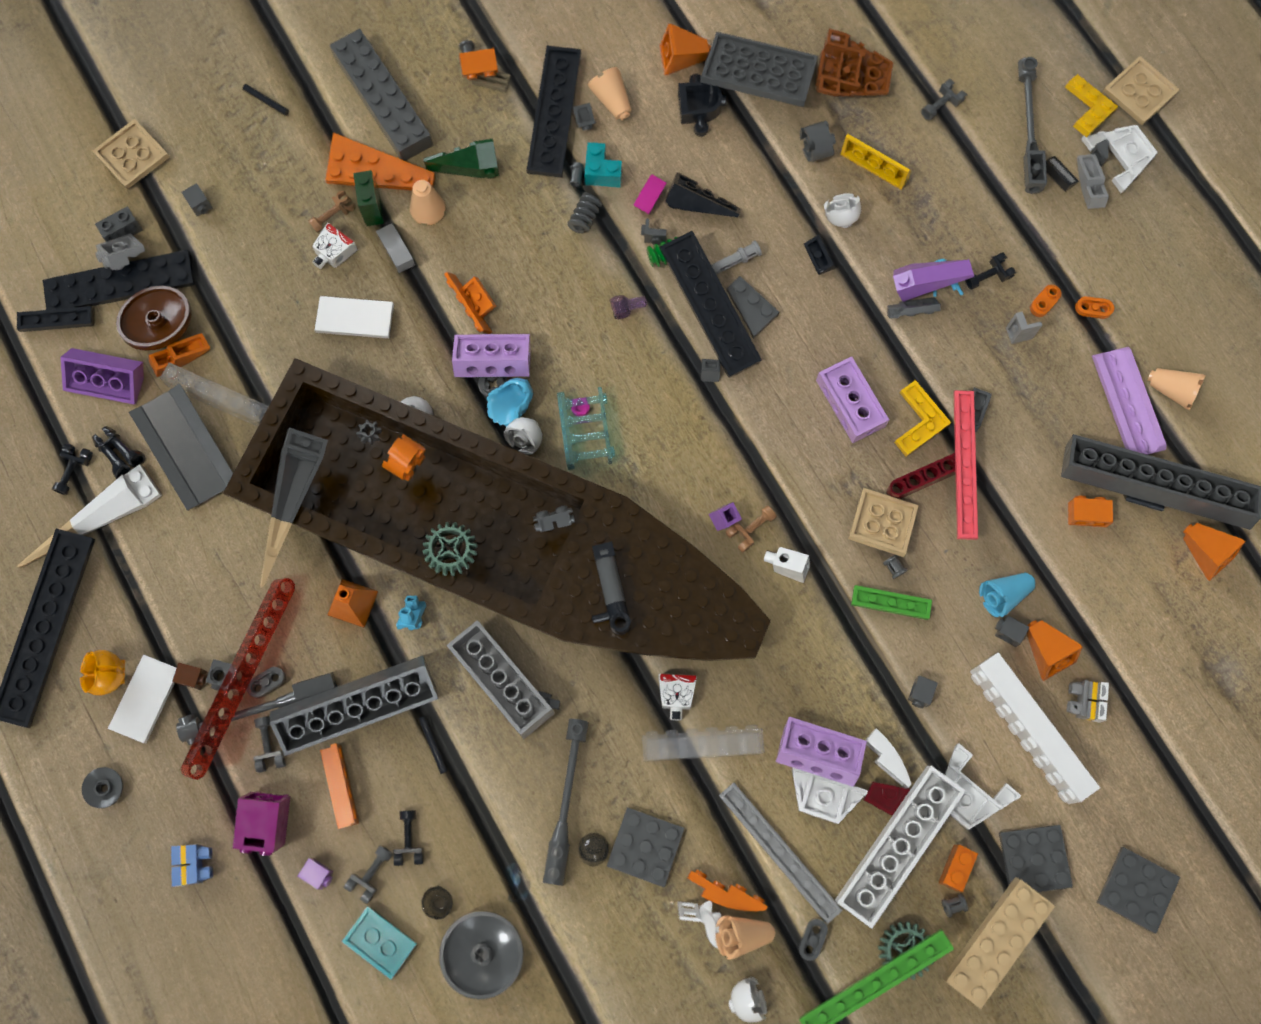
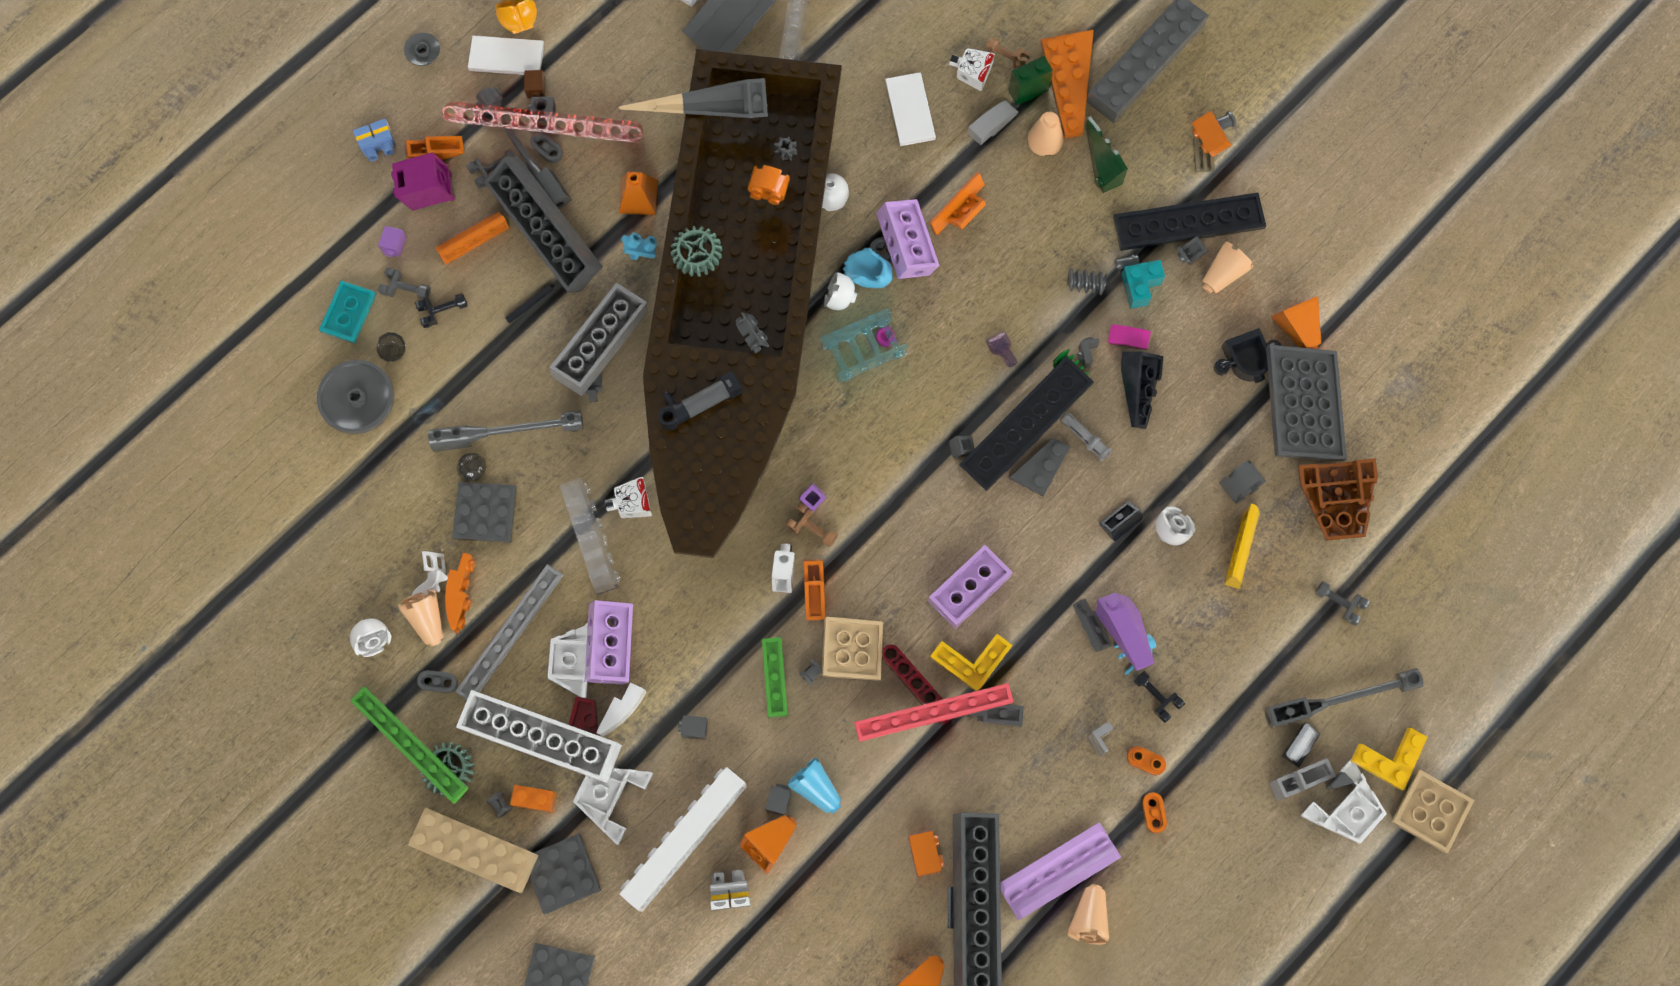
camera: 75 degrees right, 0 degrees up
none -> orange slope [404,136,464,160]
none -> orange slope [803,559,826,621]

